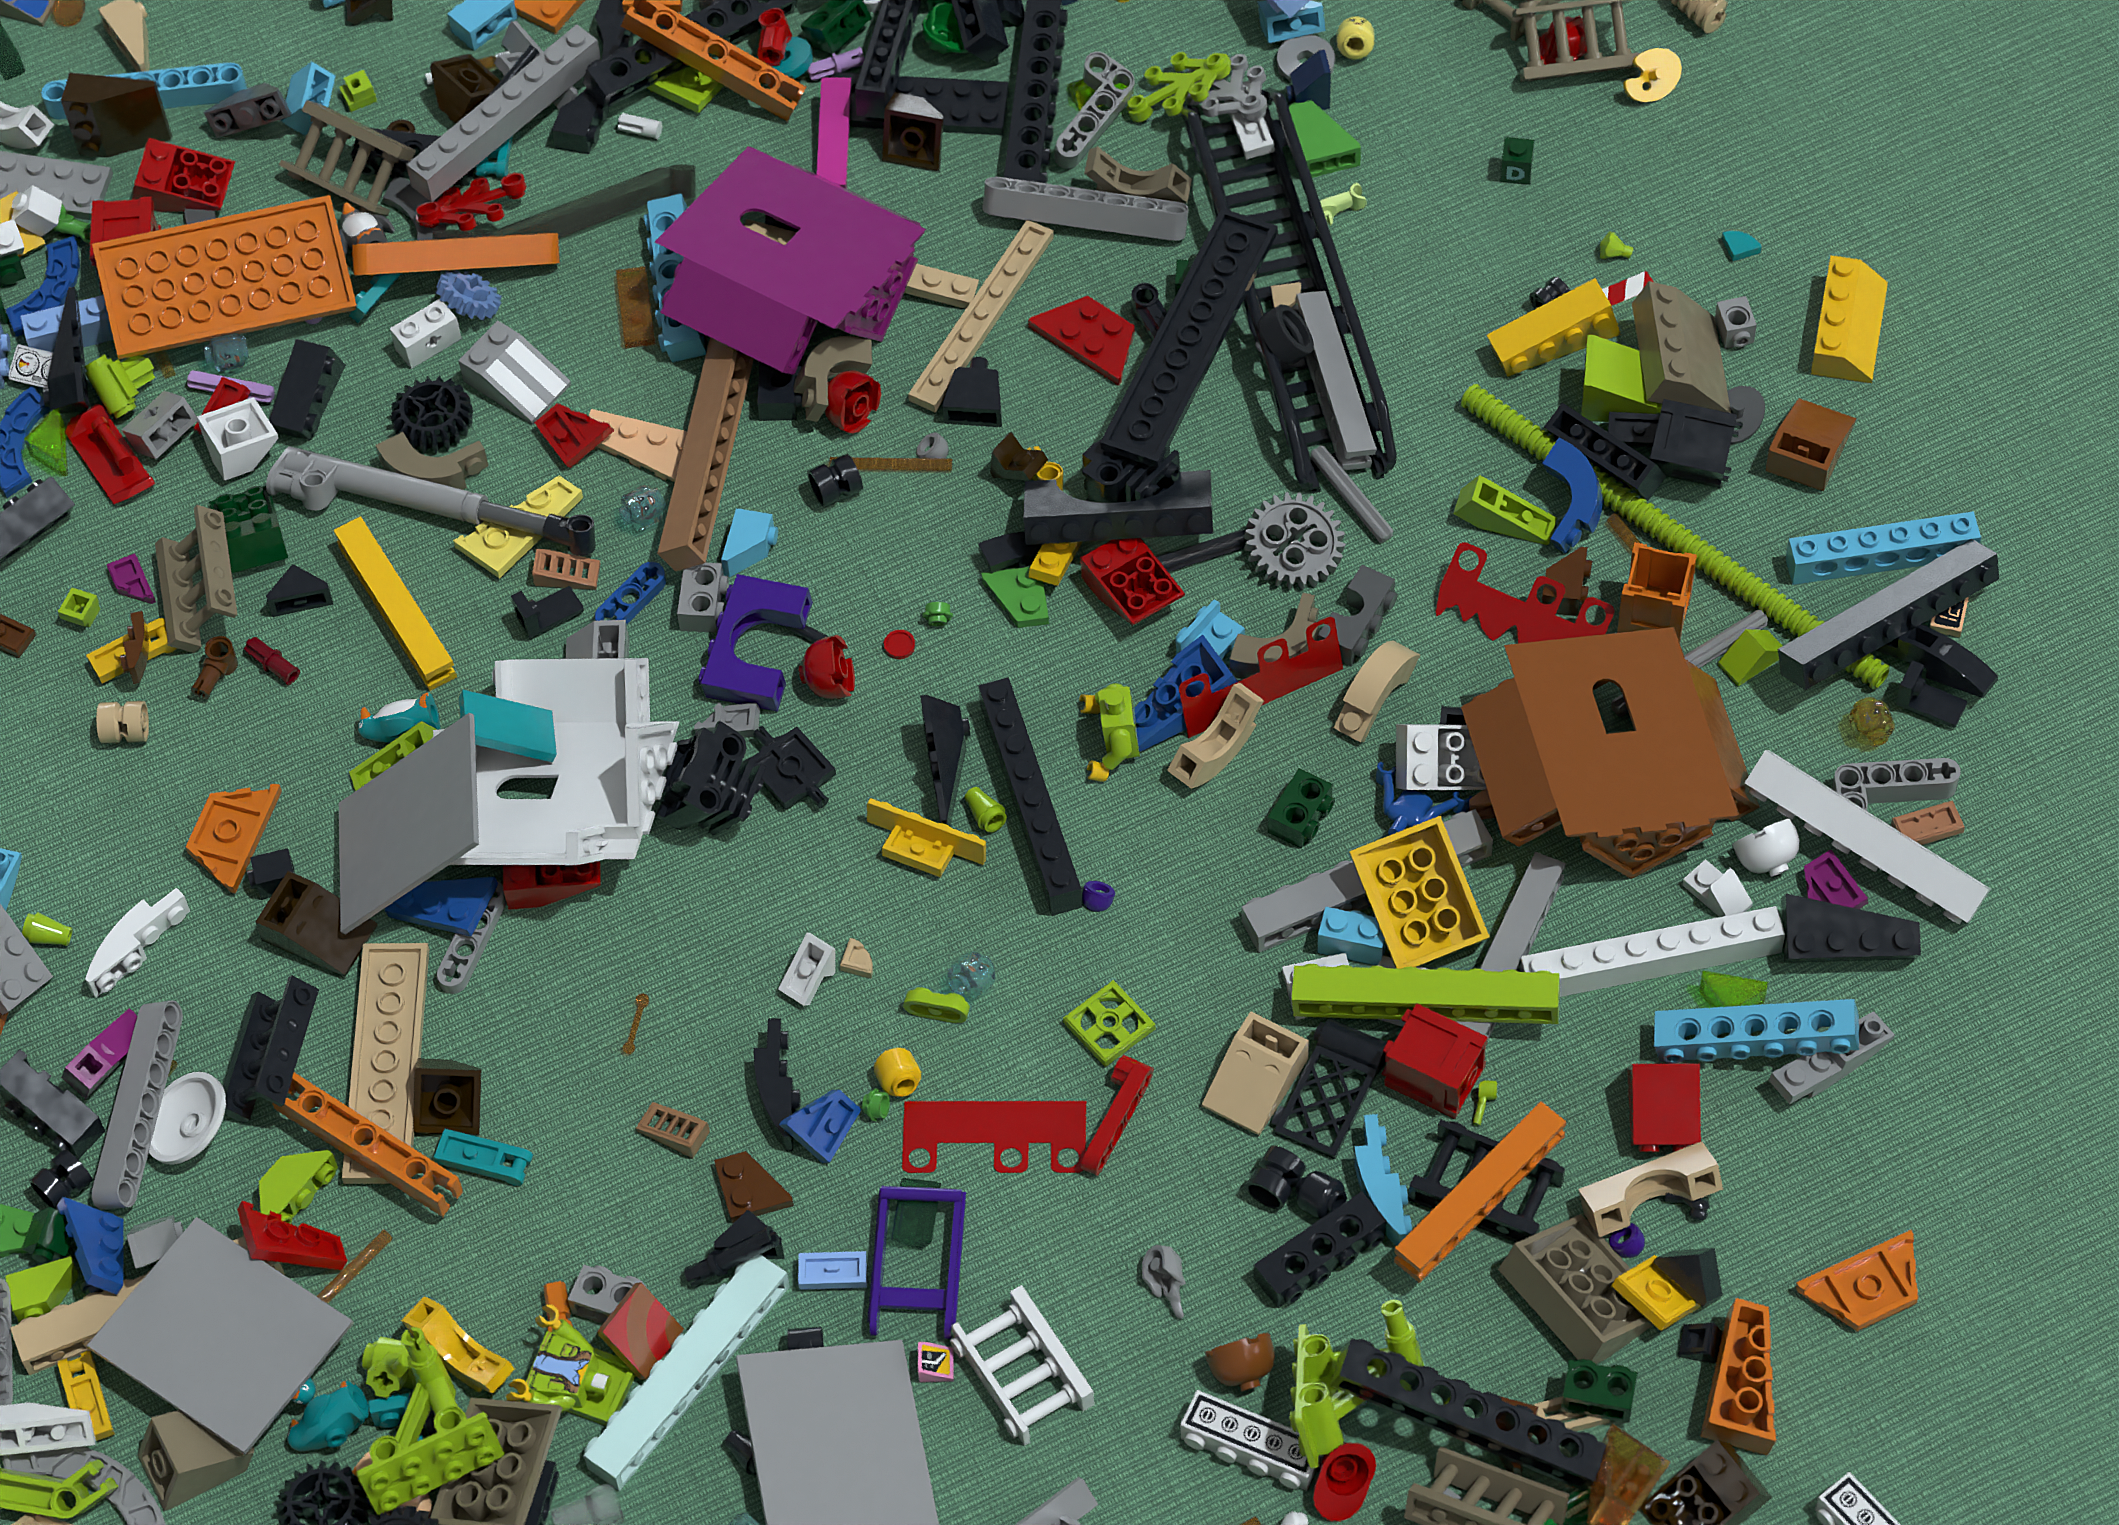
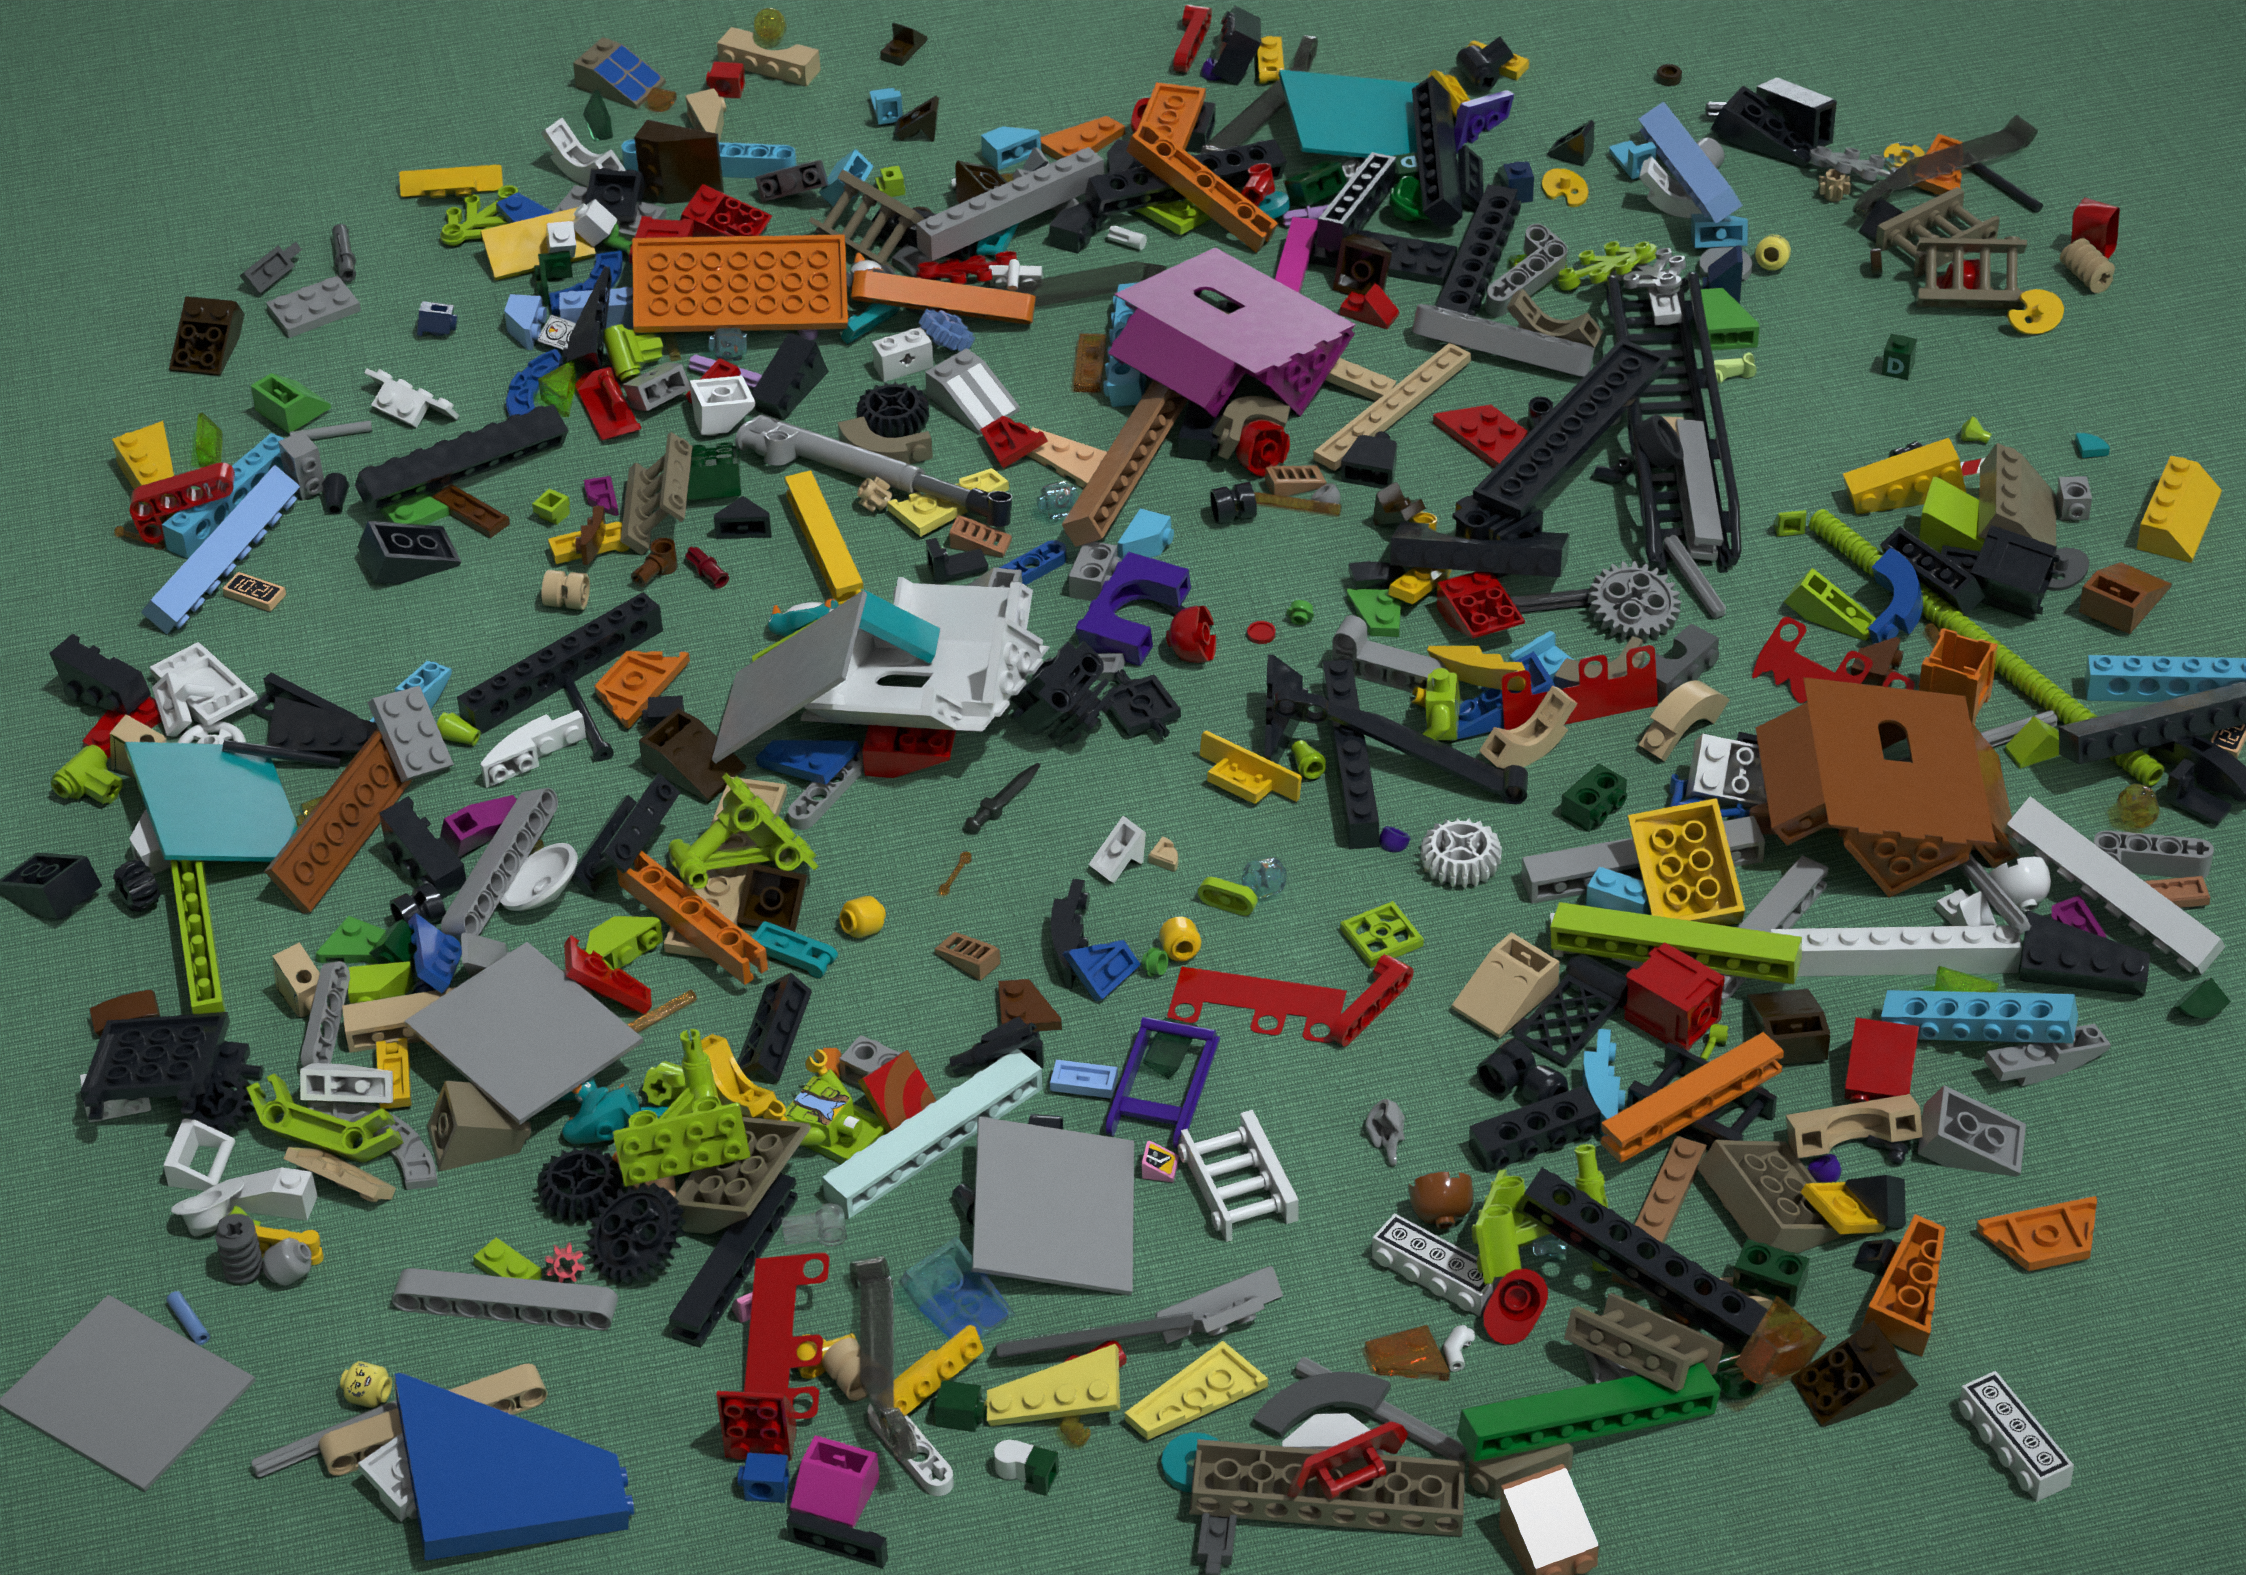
camera: 10 degrees right, 15 degrees down
none -> black brick [457,592,663,735]
none -> black bar [564,678,614,762]
none -> black plate [585,168,645,222]
none -> lime plate [668,773,819,889]
none -> black fence [737,973,812,1084]
none -> yellow head [839,896,886,938]
none -> tan gear [857,476,892,512]
none -> pearl dark grey sword [965,763,1040,833]
none -> white plate [989,259,1044,290]
none -> medium nougat slope [1265,466,1327,499]
none -> black piece [1273,689,1528,805]
none -> light grey beam [1332,615,1447,692]
none -> red slope [1340,283,1399,330]
none -> white gear [1420,817,1502,889]
none -> yellow slope [1427,646,1525,691]
none -> black arm [1594,457,1634,483]
none -> medium nougat plate [1612,1136,1707,1289]
none -> dark brown slope [1747,989,1831,1064]
none -> lime slope [1773,510,1807,537]
none -> dark brown tile [1870,248,1882,275]
none -> light grey slope [1918,1085,2026,1177]
none -> light grey axle [1957,854,2031,934]
none -> dark green brick [2175,977,2231,1019]

